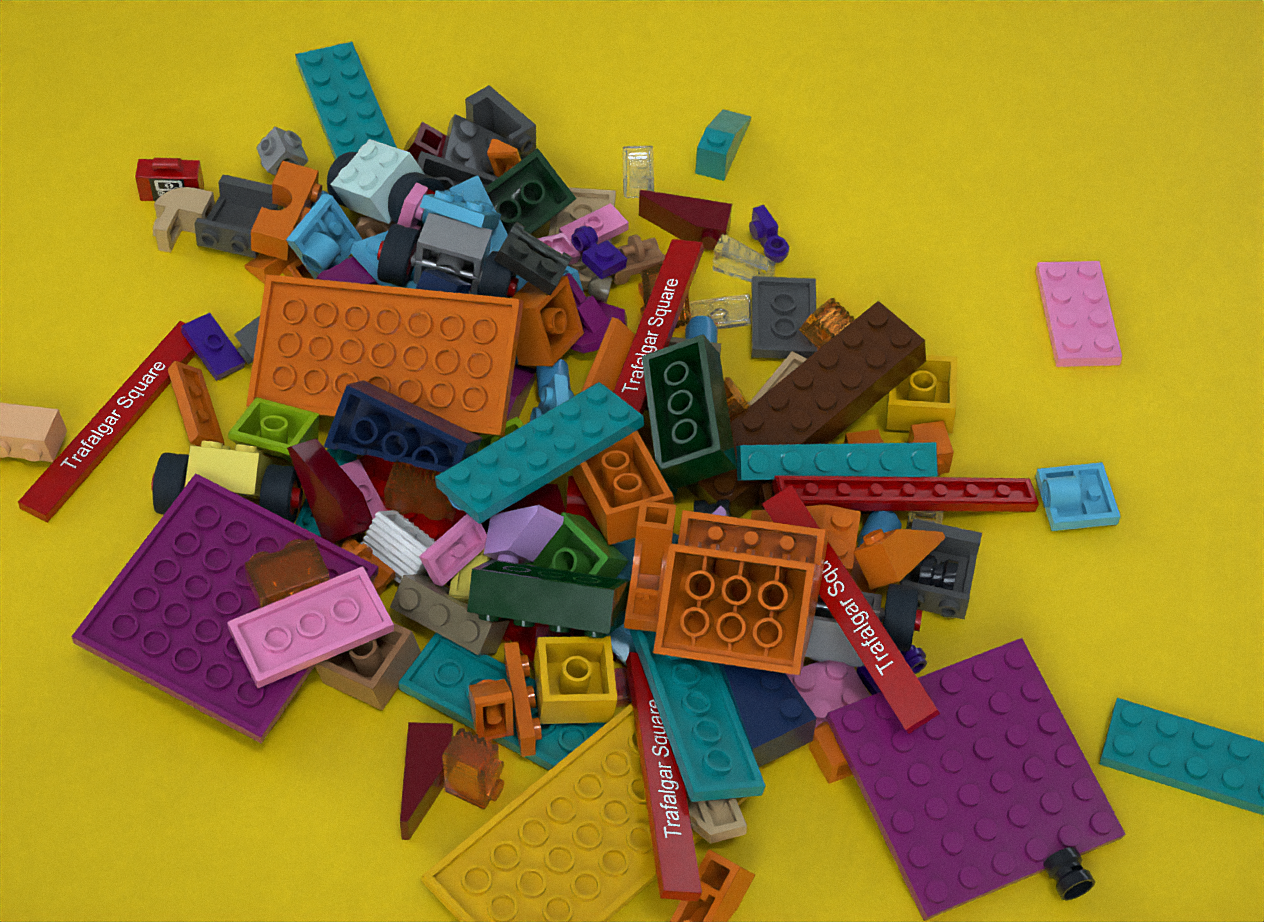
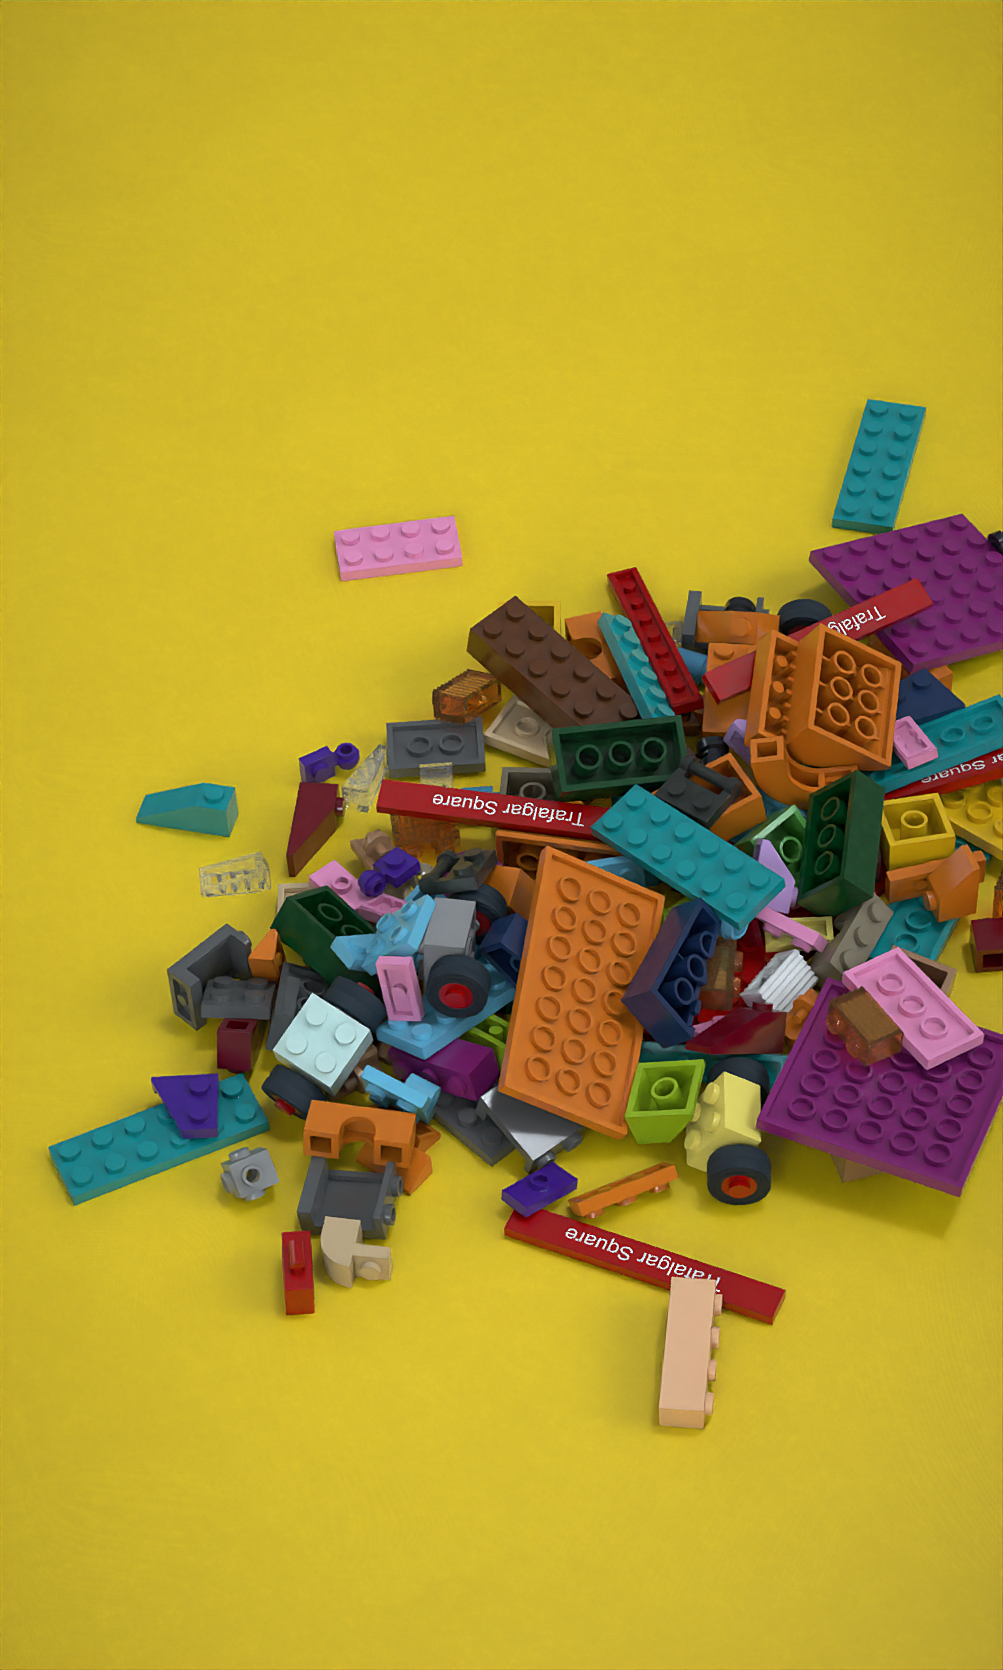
camera: 90 degrees left, 5 degrees down
medium azure plate [1035,462,1121,531] -> none
none -> dark purple wing [151,1073,219,1139]
none -> pearl dark grey plate [654,754,744,830]
none -> bright pink plate [892,716,938,770]

